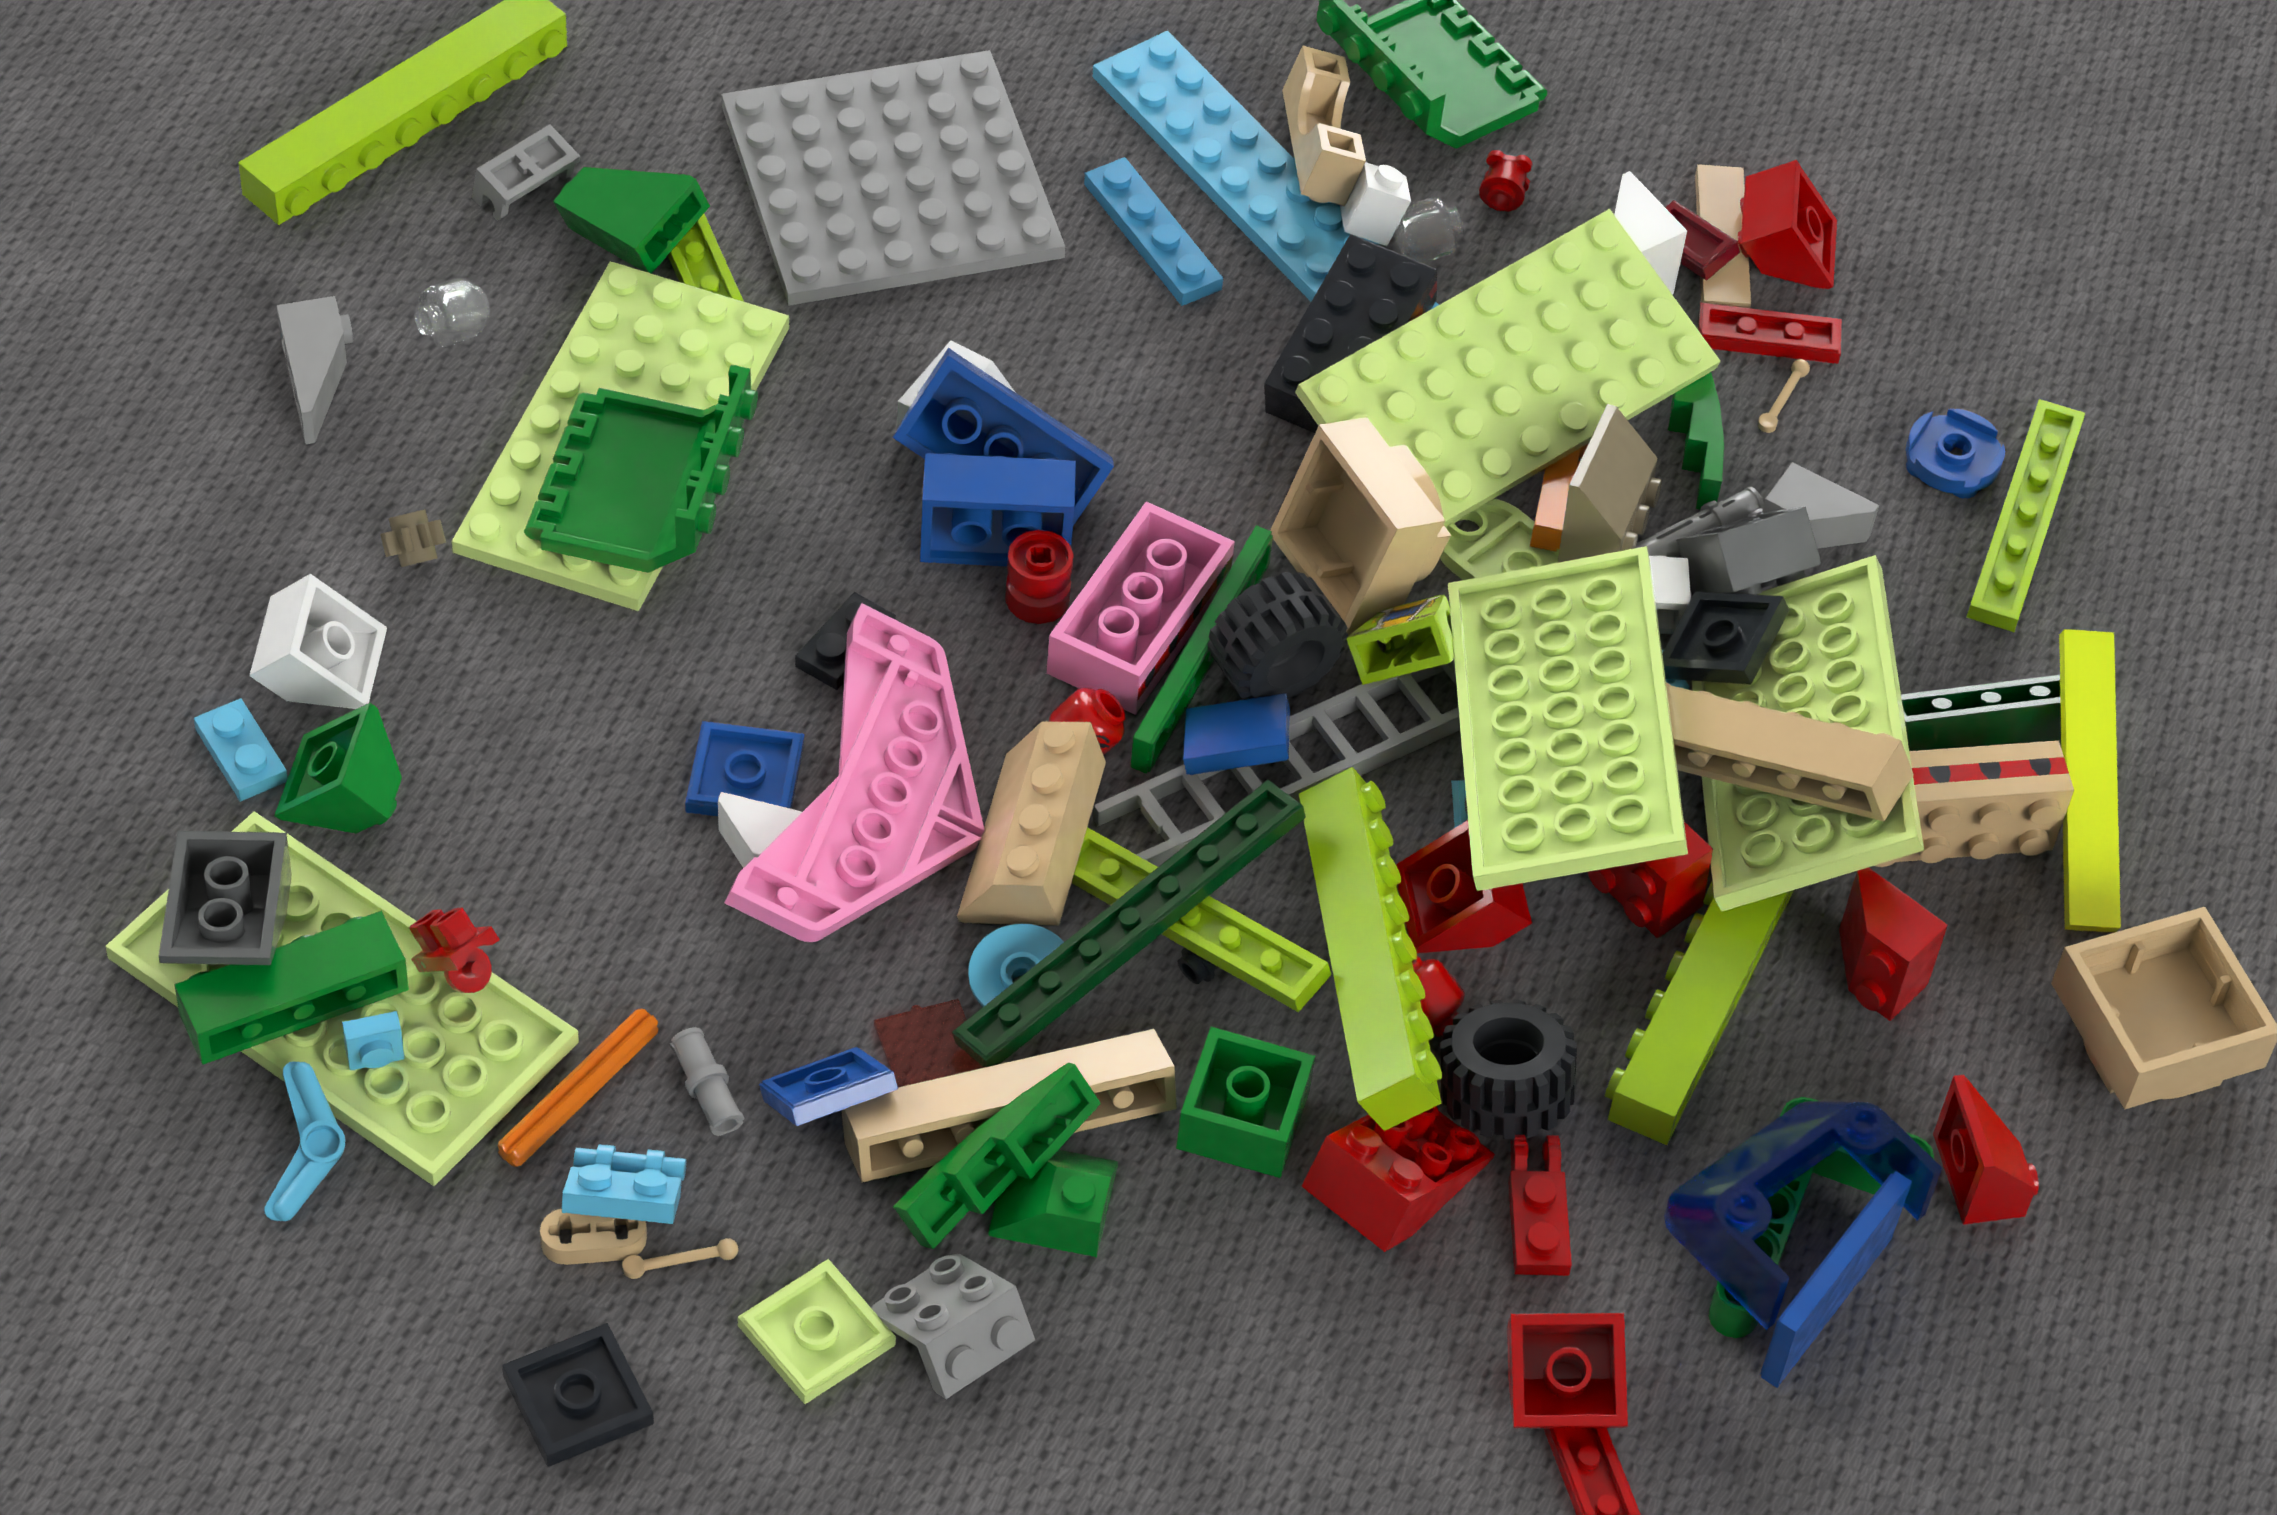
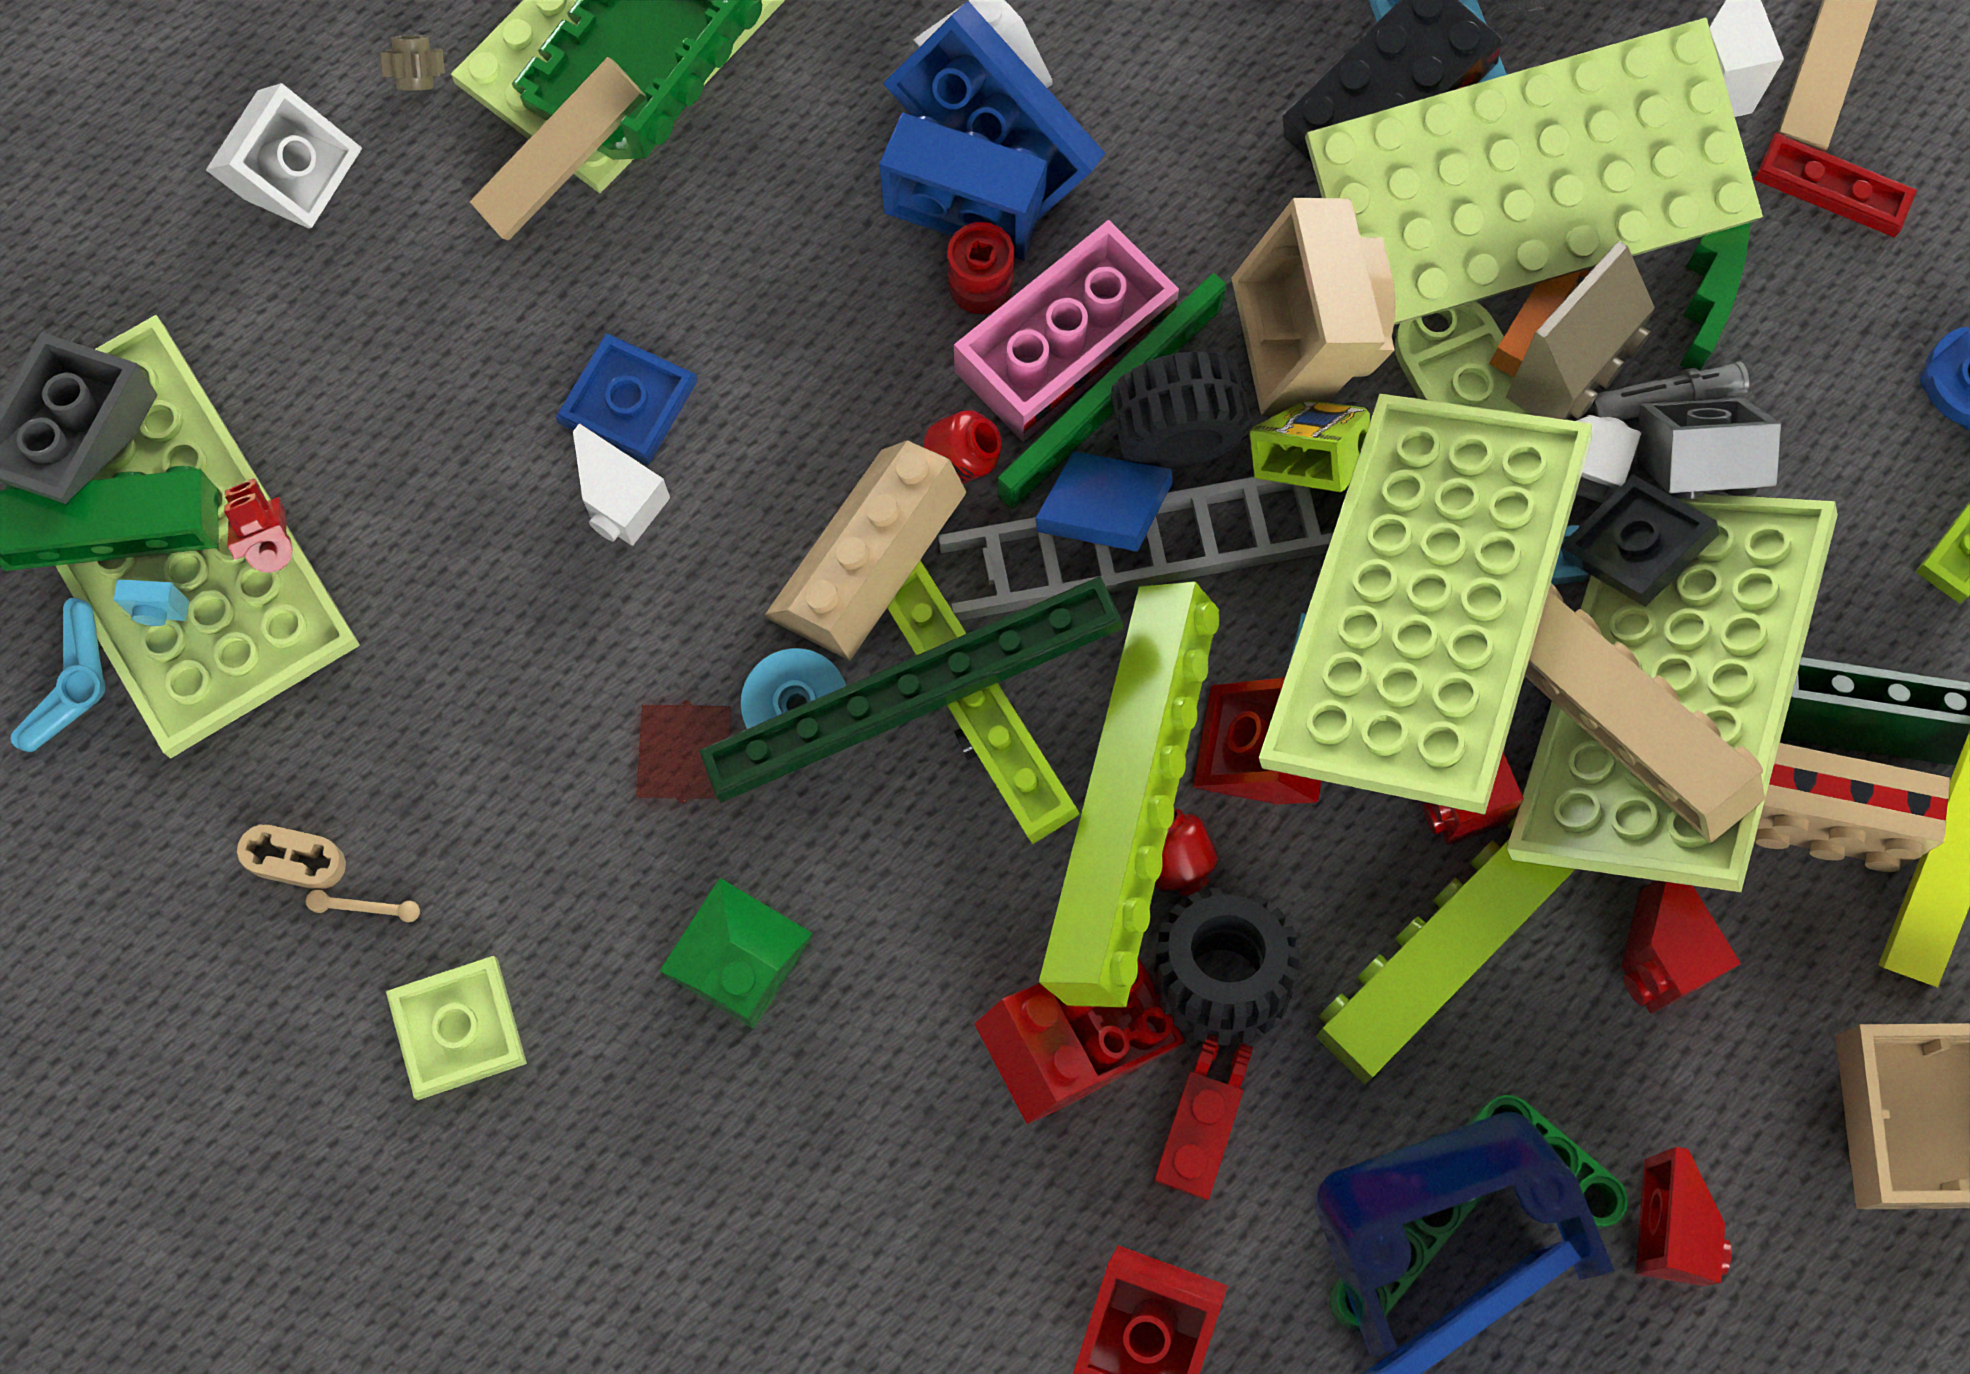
camera: 25 degrees right, 20 degrees up
medium azure plate [194,698,288,802] -> none
green slope [274,703,402,834] -> none
orange axle [497,1008,659,1167] -> none
black plate [502,1323,654,1467] -> none
medium azure plate [562,1144,686,1224] -> none
light grey pin [670,1027,744,1136] -> none
bright pink wing [724,603,985,942] -> none
blue tile [759,1047,898,1126] -> none
black plate [795,592,896,690] -> none
tan brick [842,1029,1177,1183] -> none
light grey bracket [871,1254,1035,1399] -> none
green slope [893,1062,1101,1249] -> none
green brick [1176,1027,1315,1178] -> none
dark red tile [1665,200,1740,281] -> none
red slope [1738,160,1837,289] -> none
tan hinge [1758,359,1810,433] -> none
light grey slope [1762,462,1879,549] -> none
none -> tan tile [470,57,647,241]

